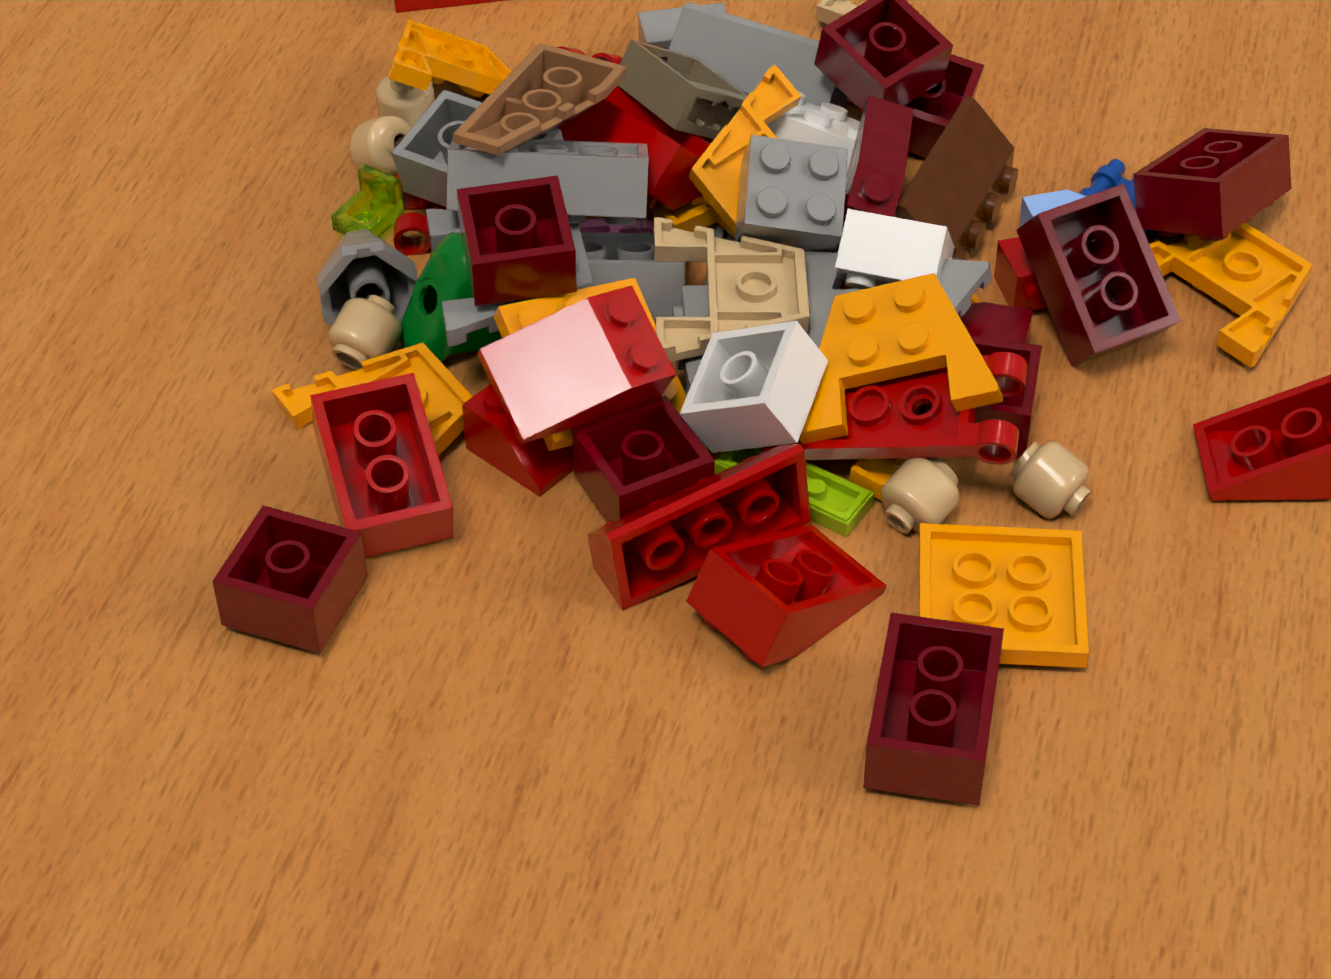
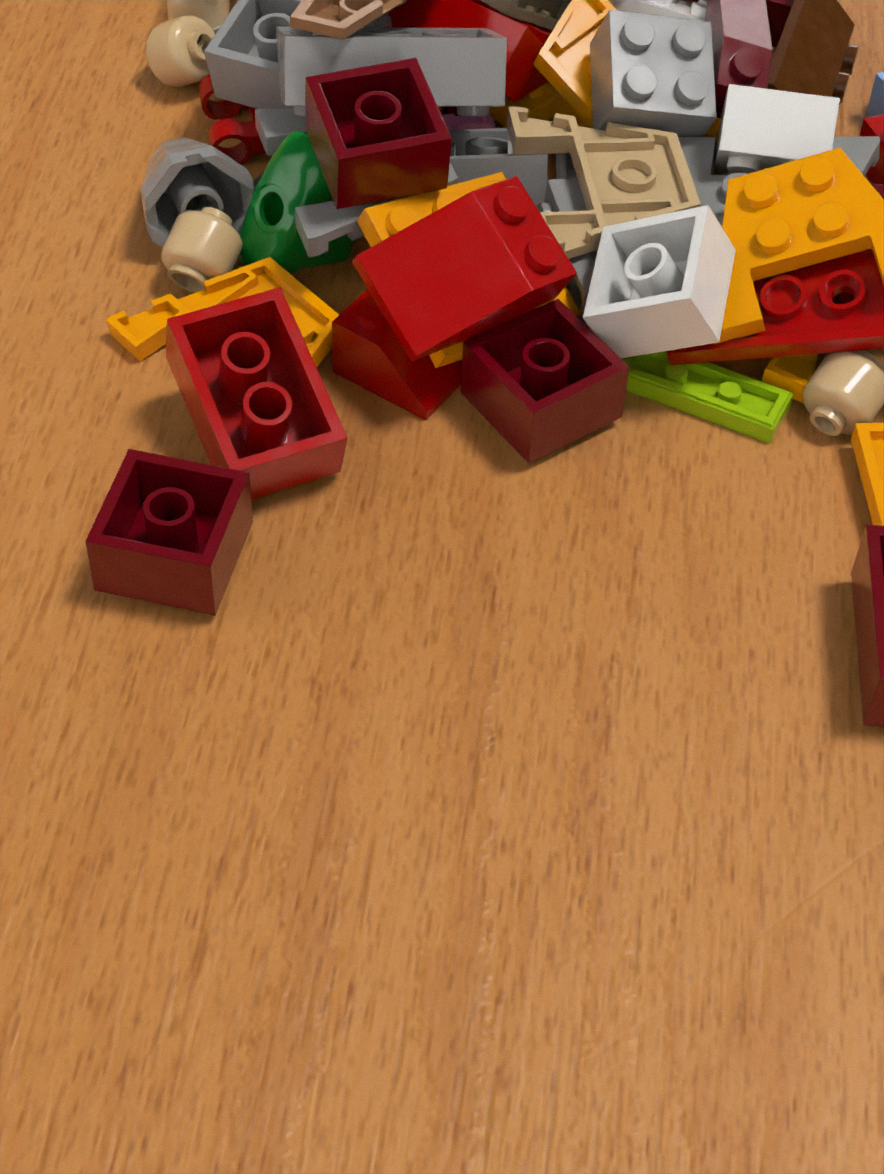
camera: 10 degrees left, 5 degrees up
clear neon green bracket [331,164,404,237] -> none
red slope [587,444,811,611] -> none
red slope [686,524,887,667] -> none

